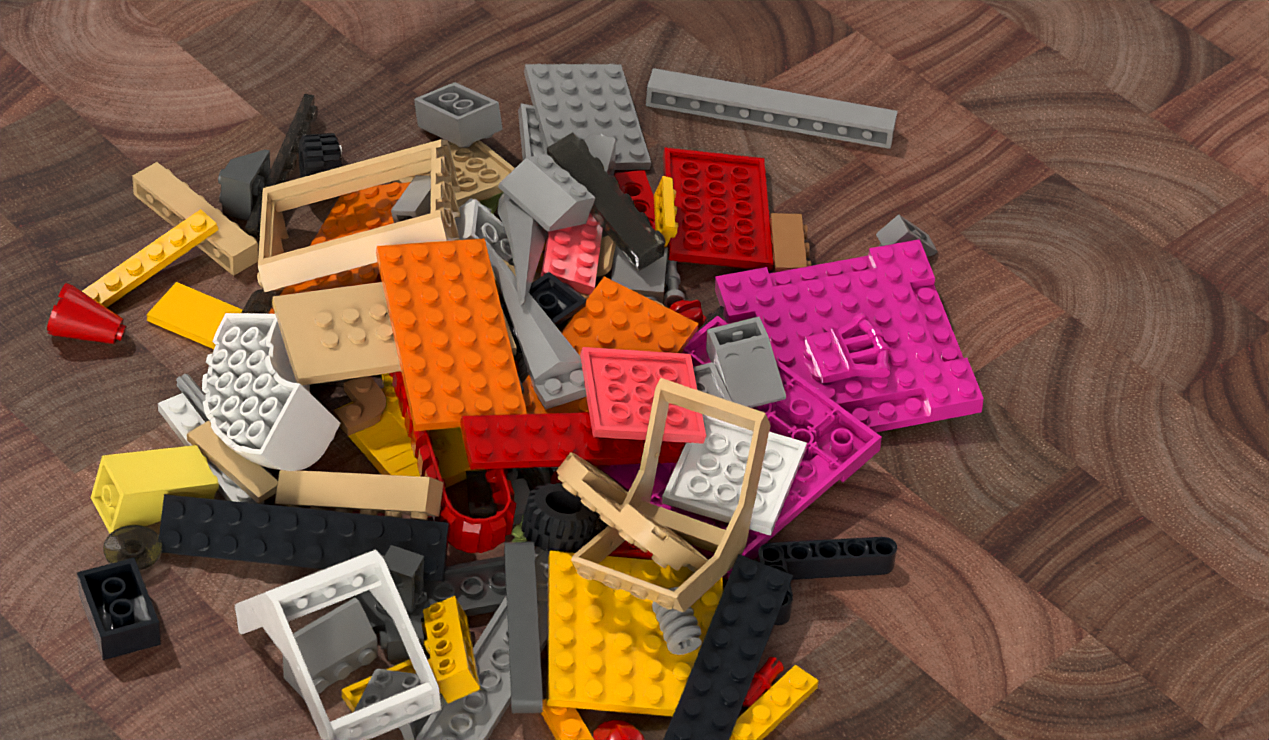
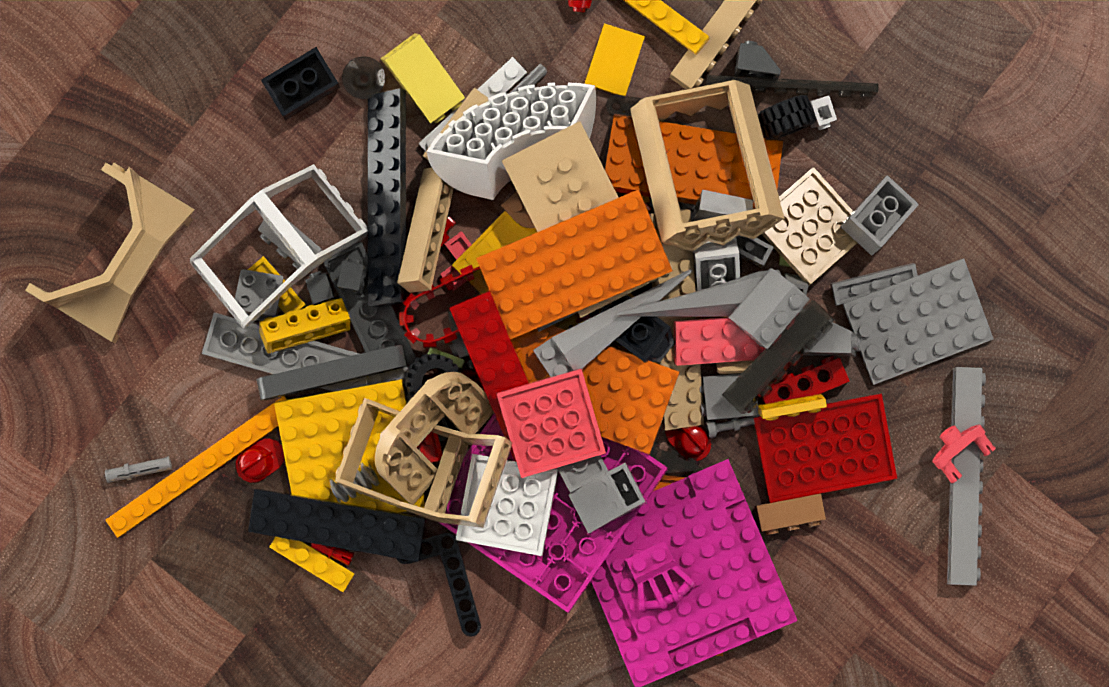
camera: 80 degrees right, 40 degrees up
light grey slope [876,214,938,256] -> none
none -> coral connector [932,424,996,483]

